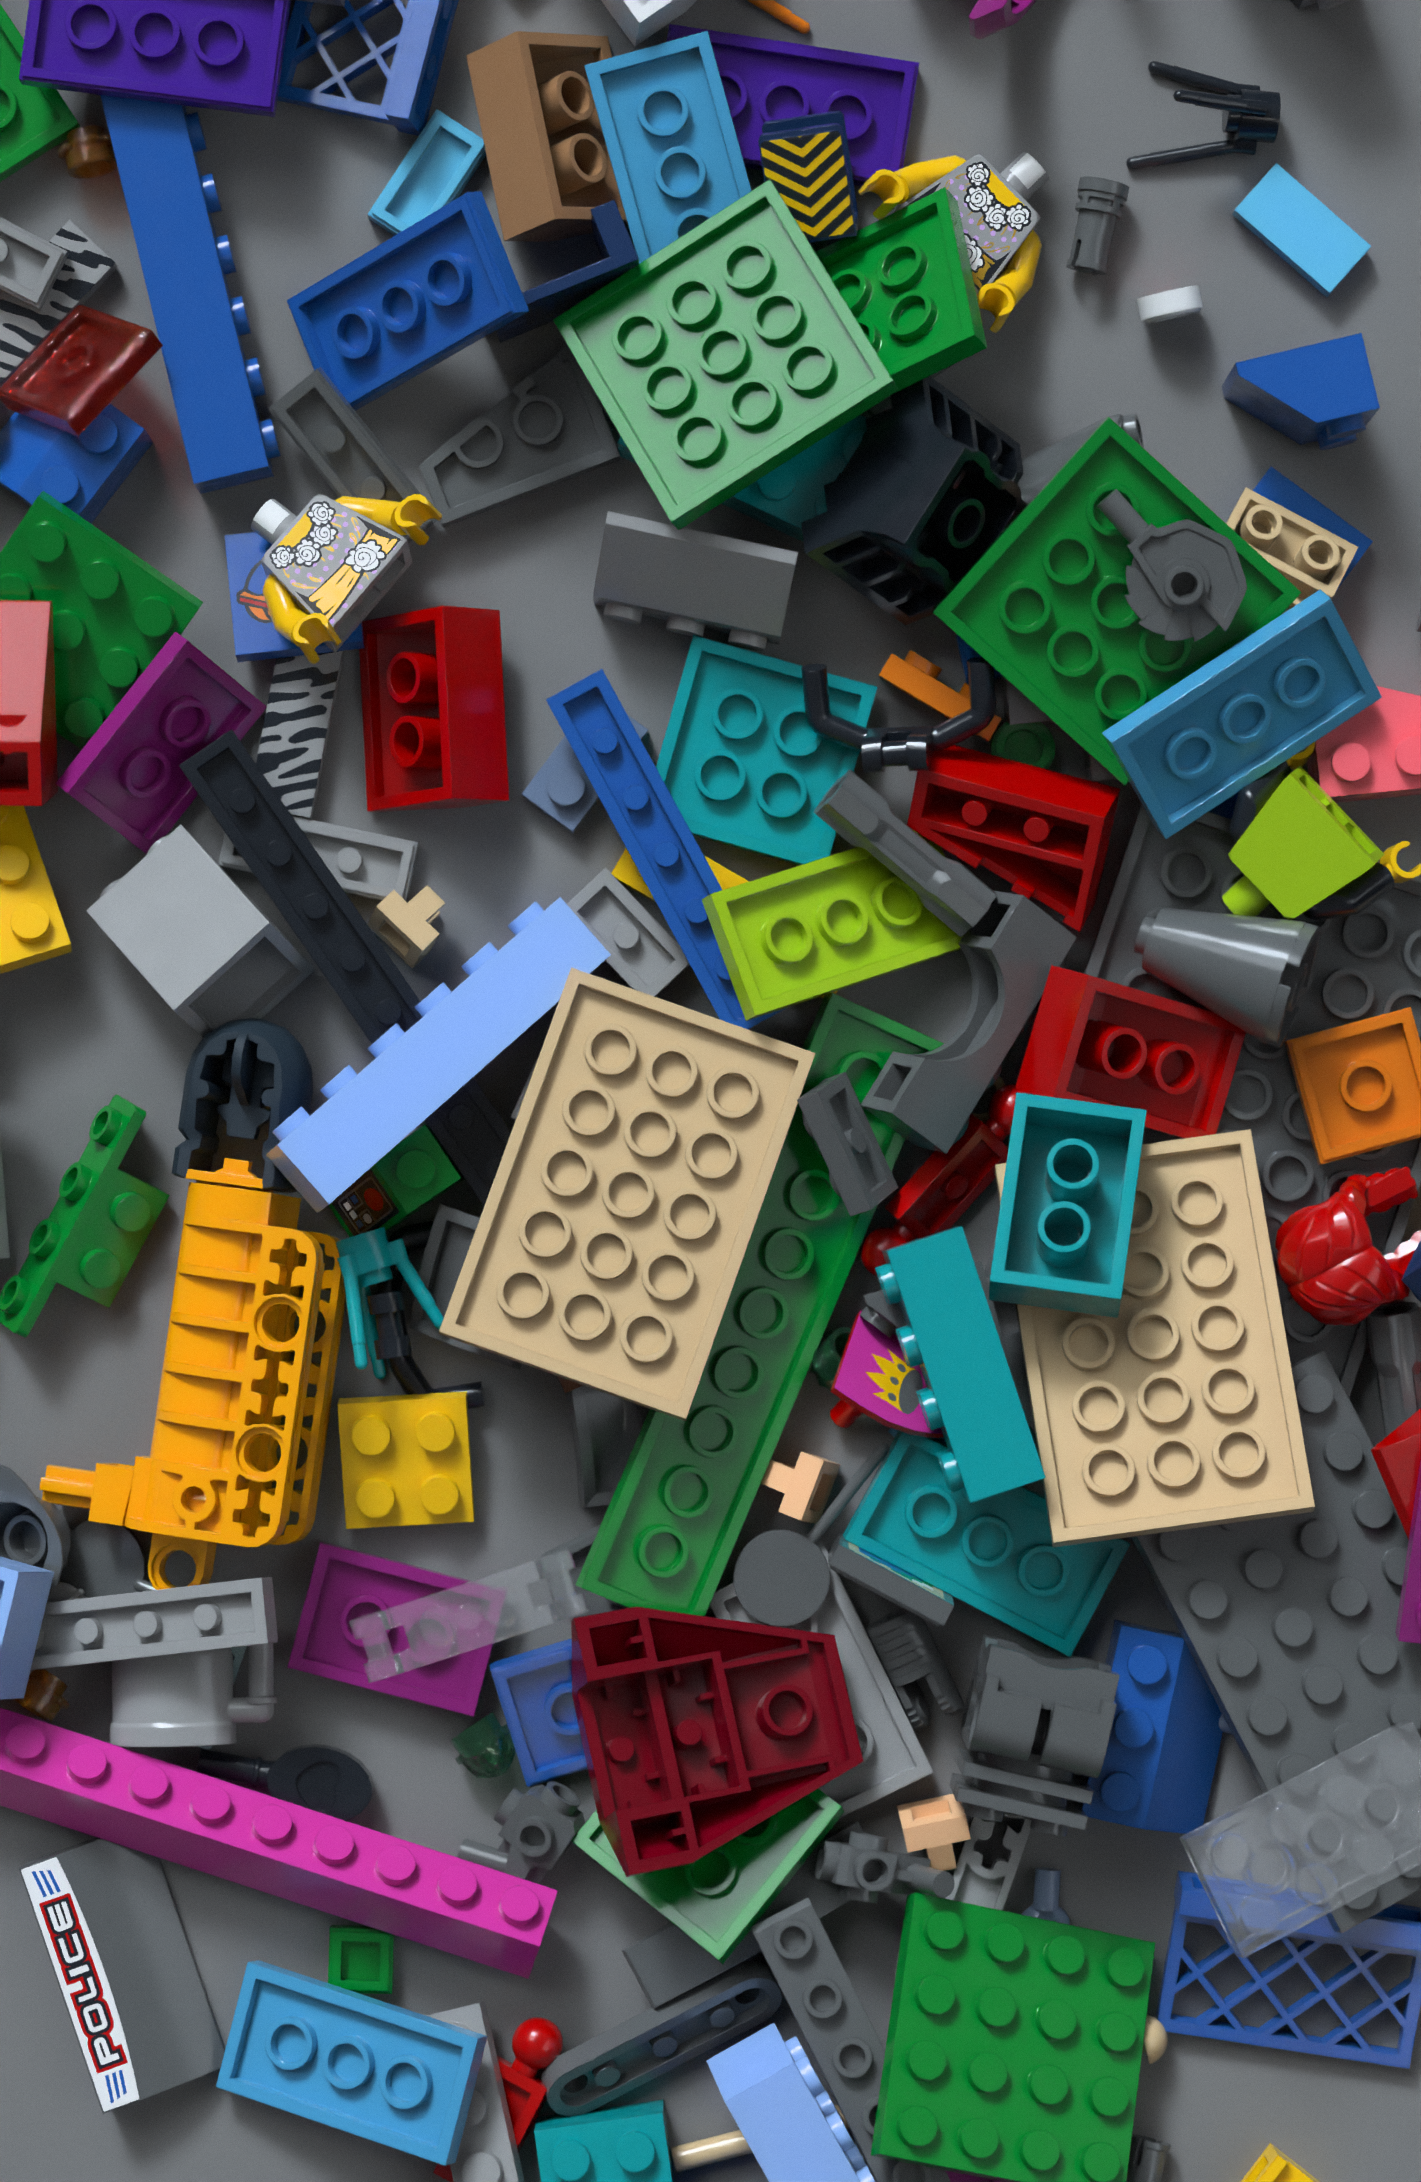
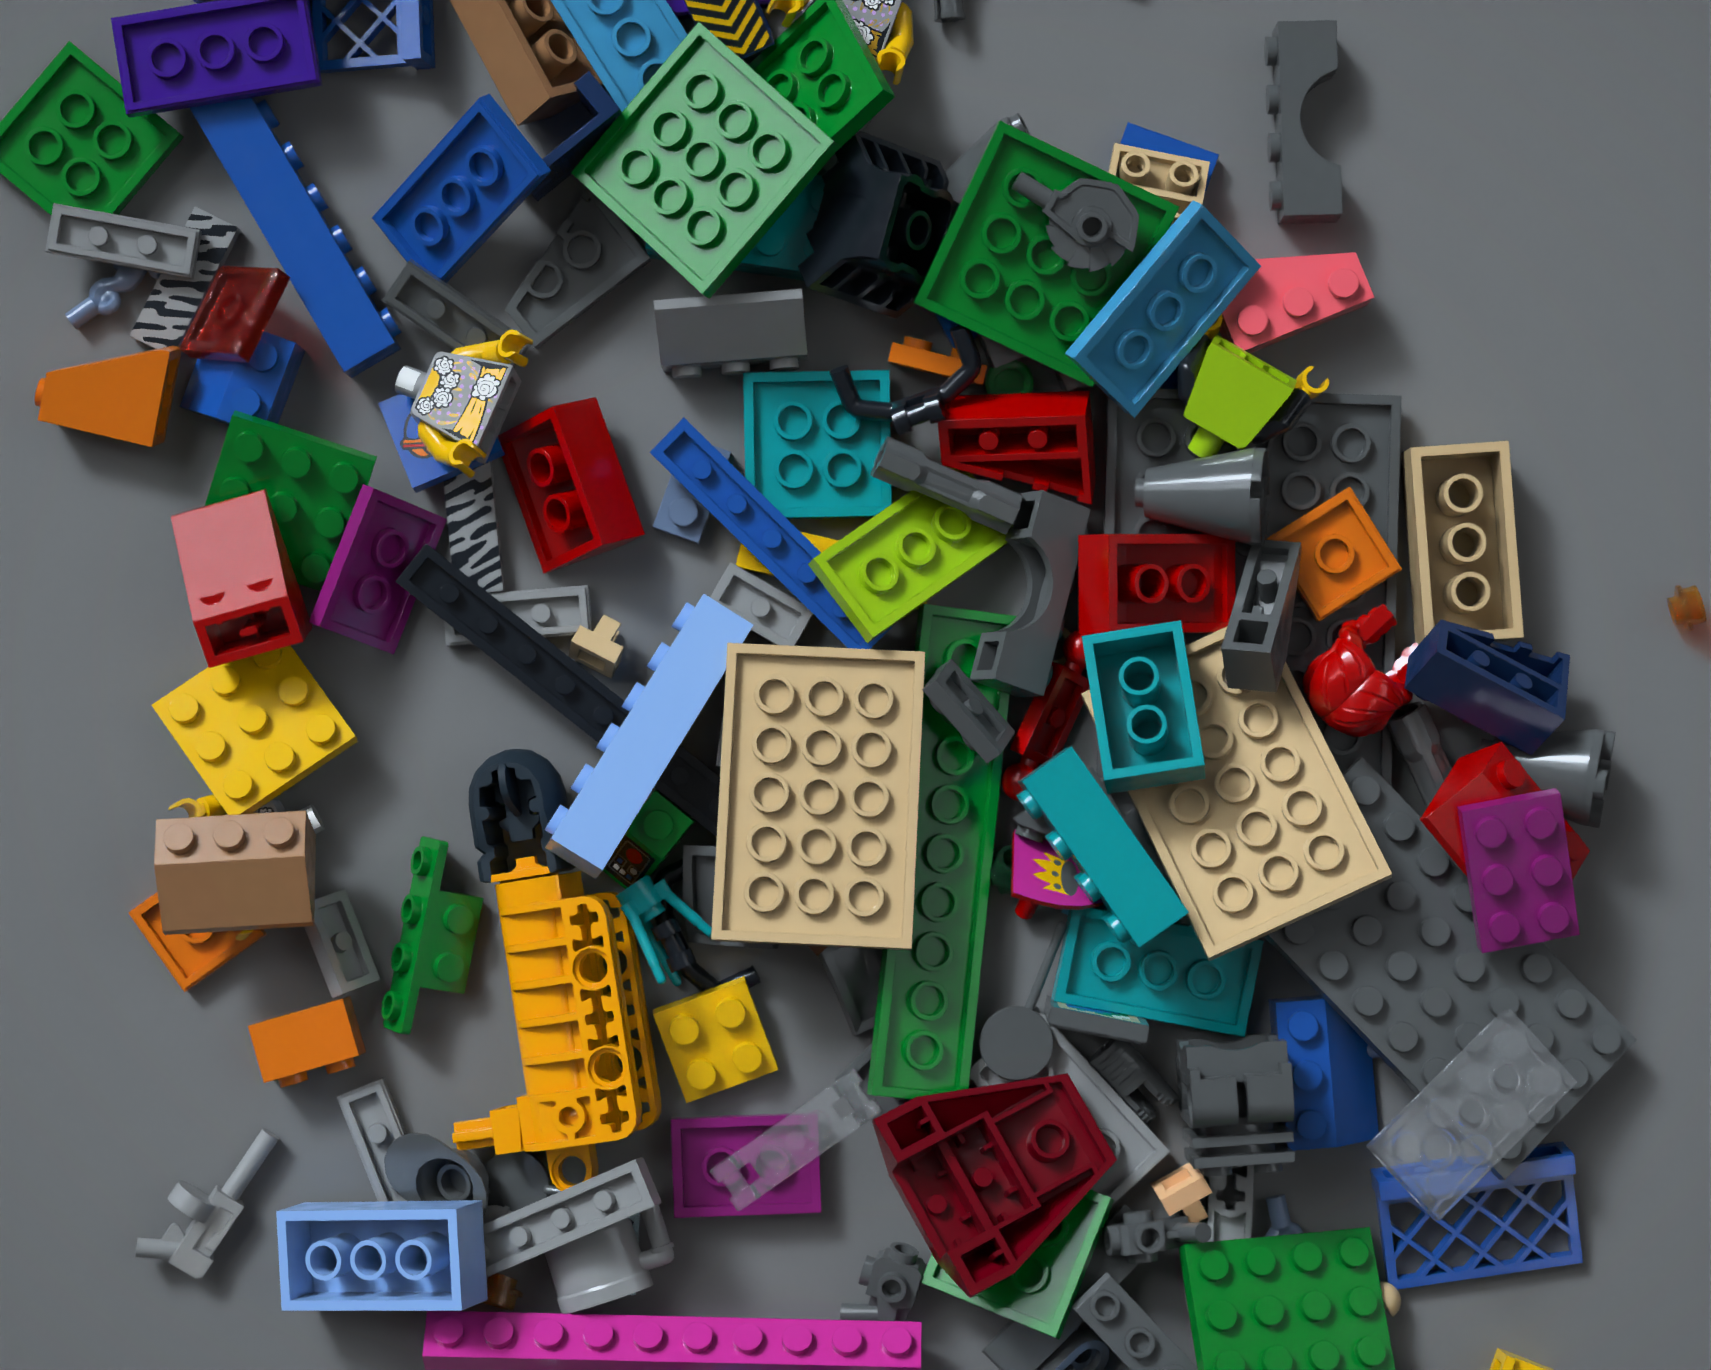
camera: 10 degrees left, 0 degrees up
clear orange plate [57,125,117,179] -> none
light grey slope [86,824,315,1038] -> none
black piece [197,1744,374,1821] -> none
medium azure tile [367,109,486,236] -> none
clear green plate [450,1712,516,1778] -> none
blue tile [490,1639,588,1787] -> none
light nougat tile [761,1451,841,1524] -> none
white tile [1136,285,1203,324] -> none
blue slope [1221,333,1380,450] -> none
none -> dark grey slope [1221,540,1302,693]

